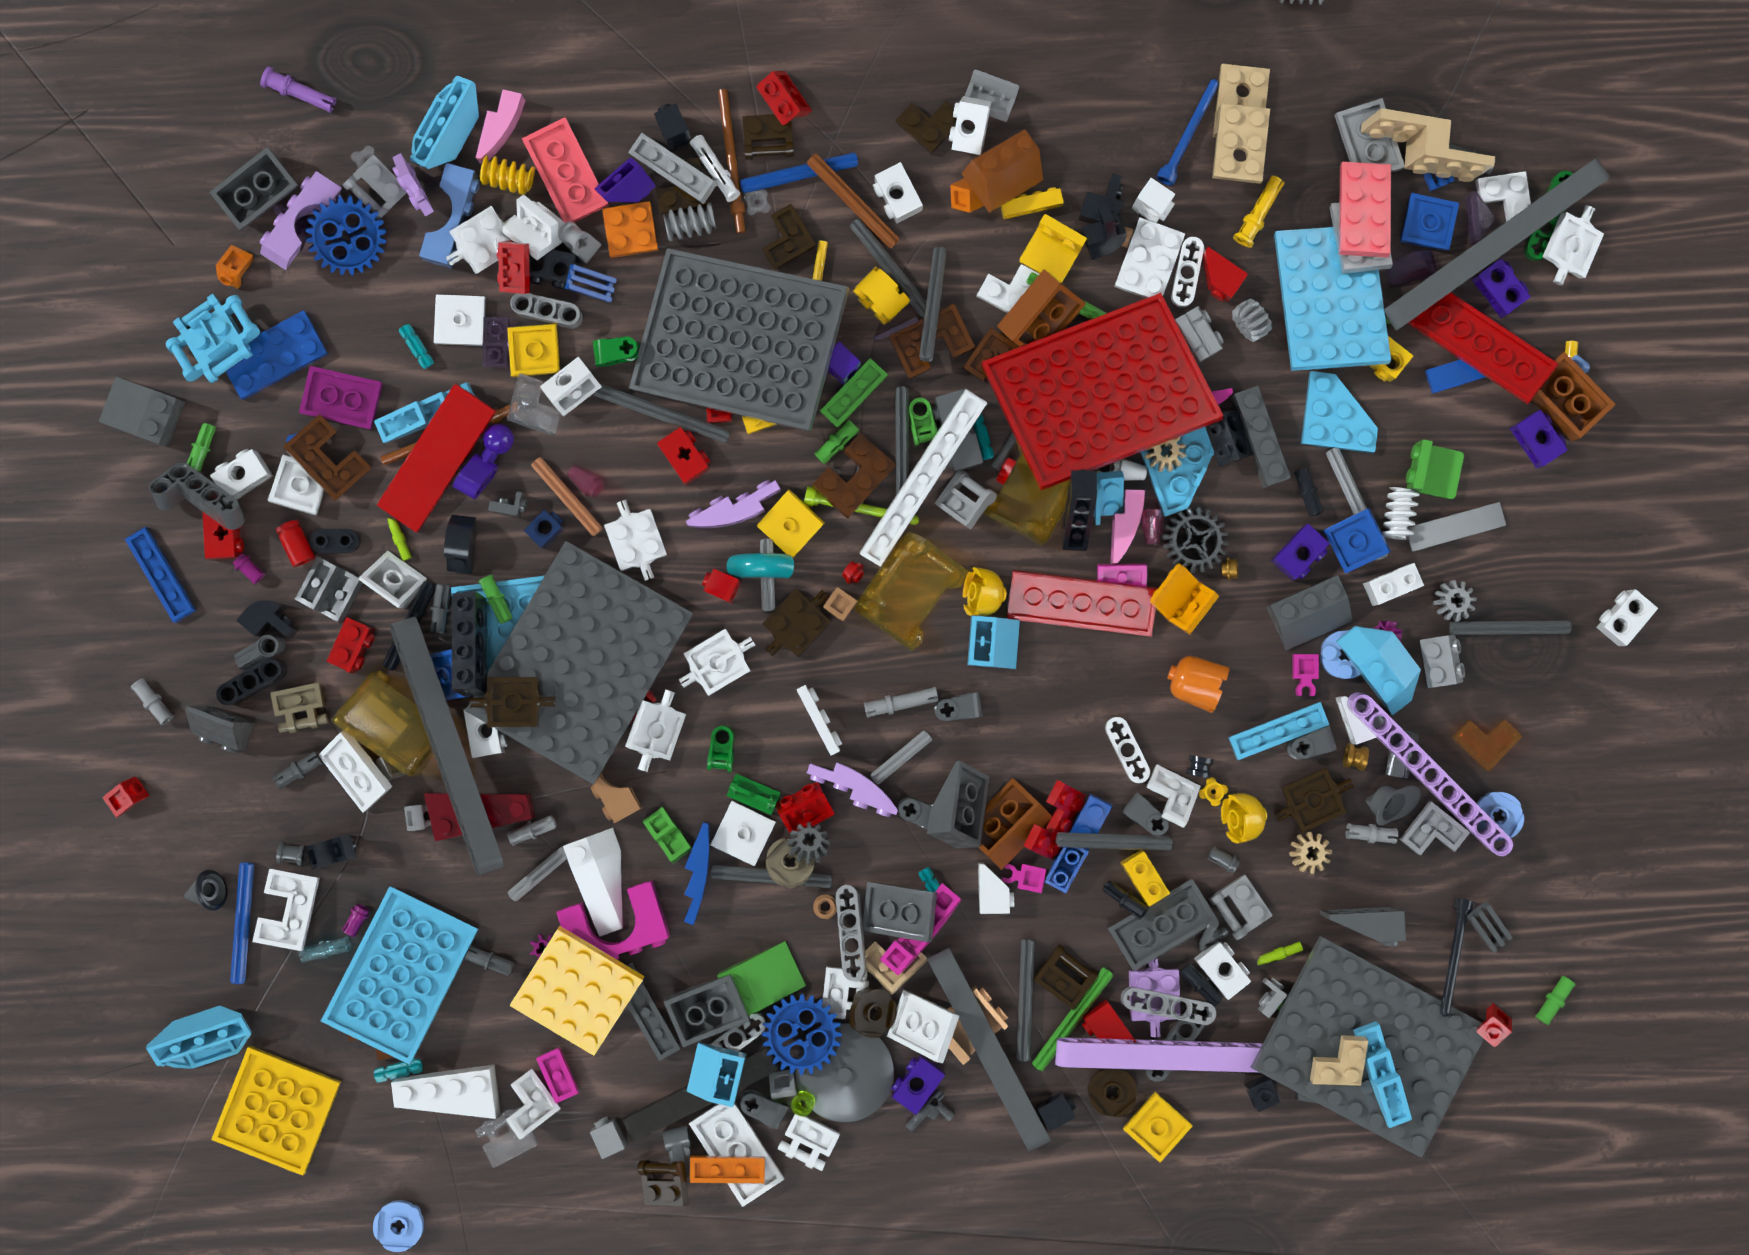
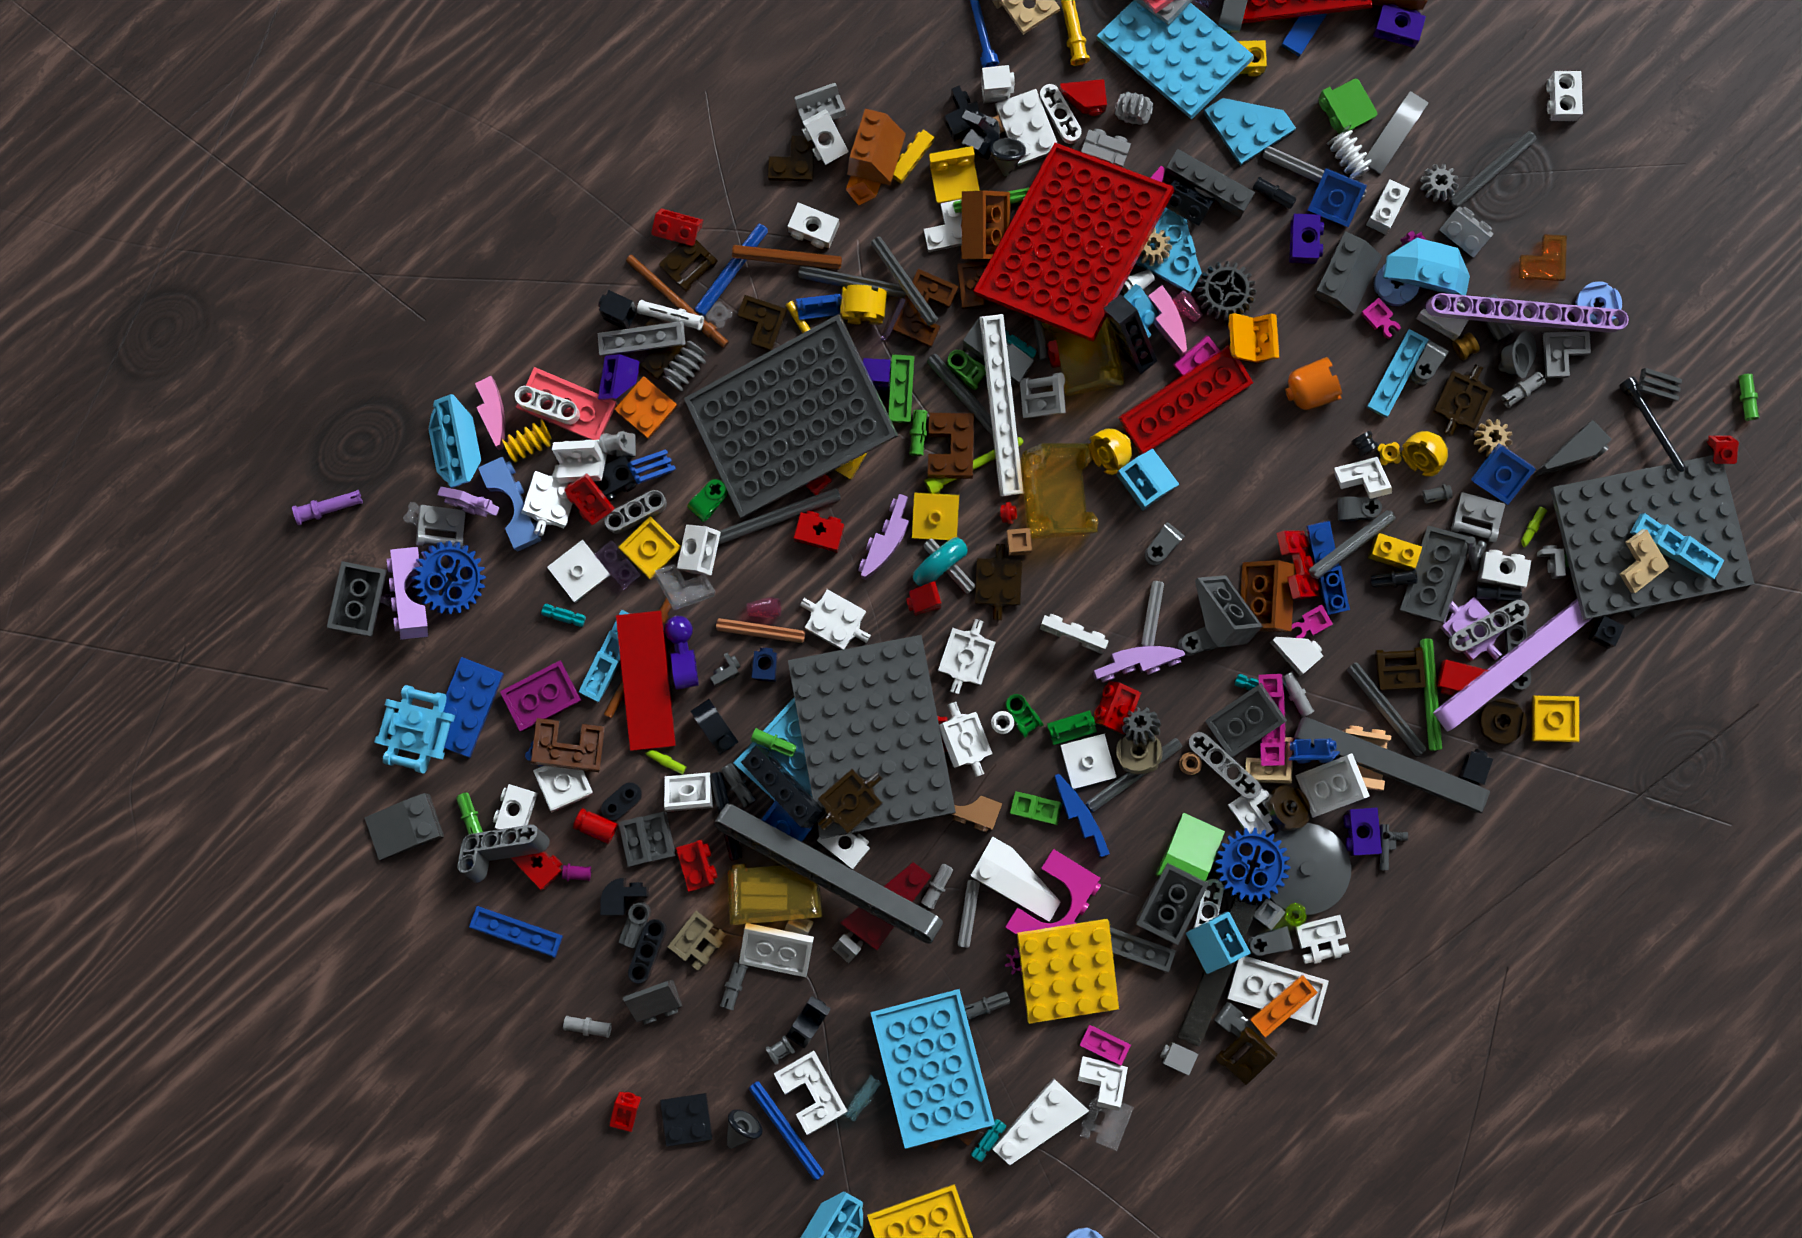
camera: 35 degrees left, 5 degrees down
orange bracket [216,245,254,289] -> none
magenta pin [342,904,369,937] -> none
light grey pin [864,687,939,718] -> none
white beam [1105,717,1150,783] -> none
pearl gold plate [1222,557,1238,581] -> none
none -> white beam [515,386,580,425]
none -> black plate [660,1093,713,1146]
none -> blue hinge [796,294,842,320]
none -> dark grey hat [989,138,1026,177]
none -> white cone [991,711,1014,734]
none -> light grey pin [1282,671,1315,717]
none -> blue hinge [1289,738,1340,763]
none -> blue plate [1471,443,1536,505]

